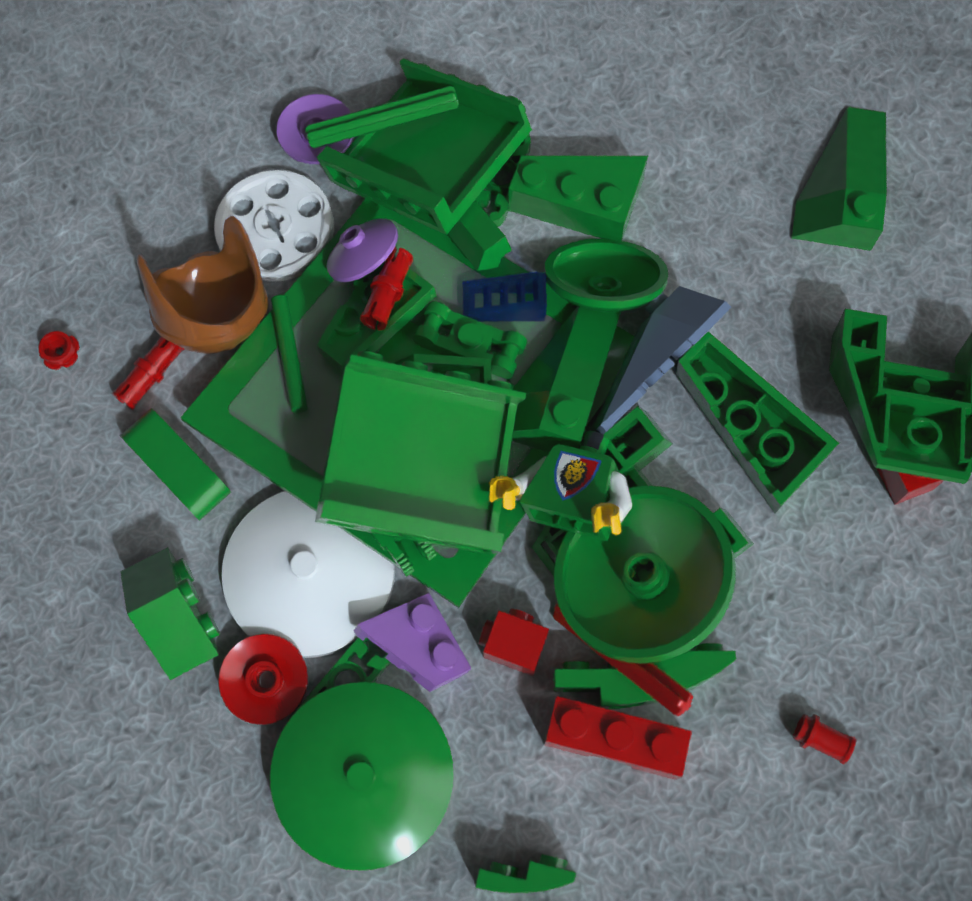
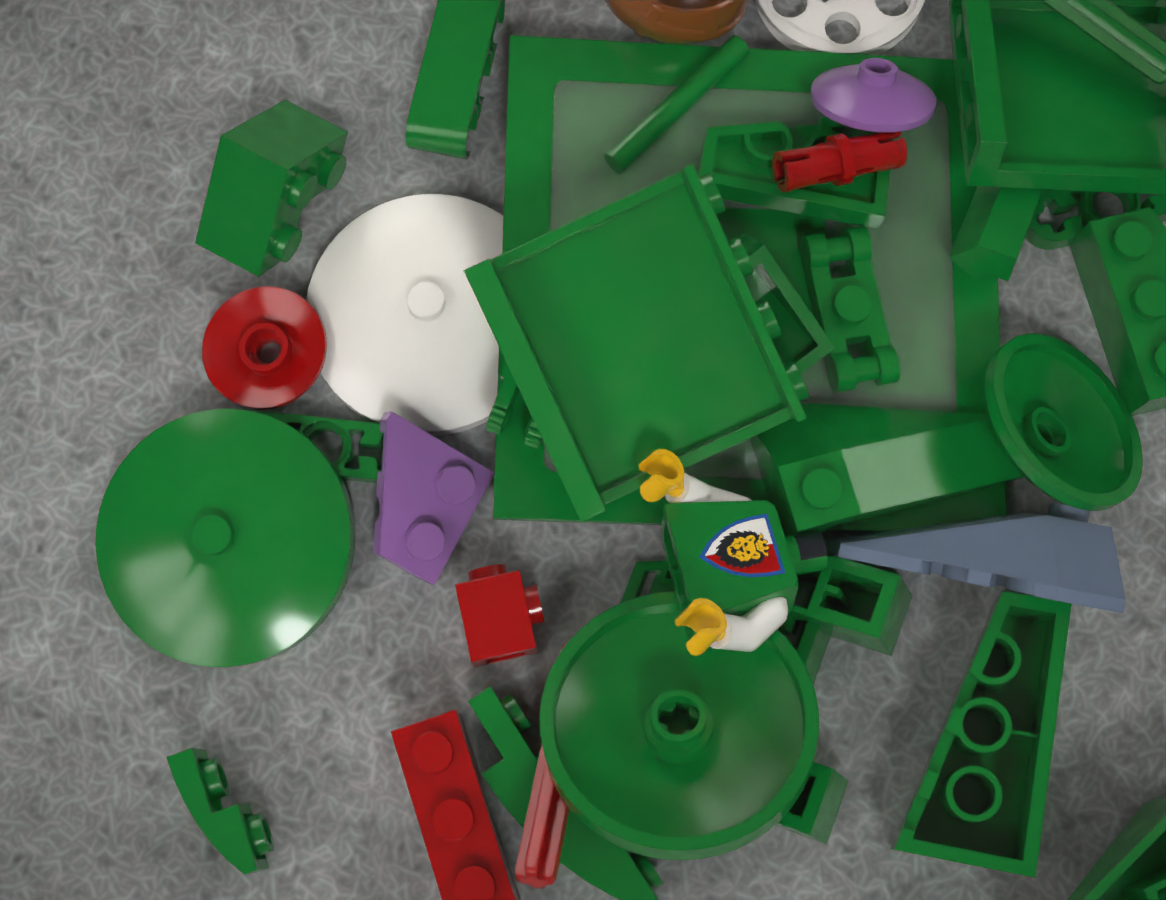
camera: 55 degrees right, 5 degrees up
clear blue slope [463,272,547,321] -> none

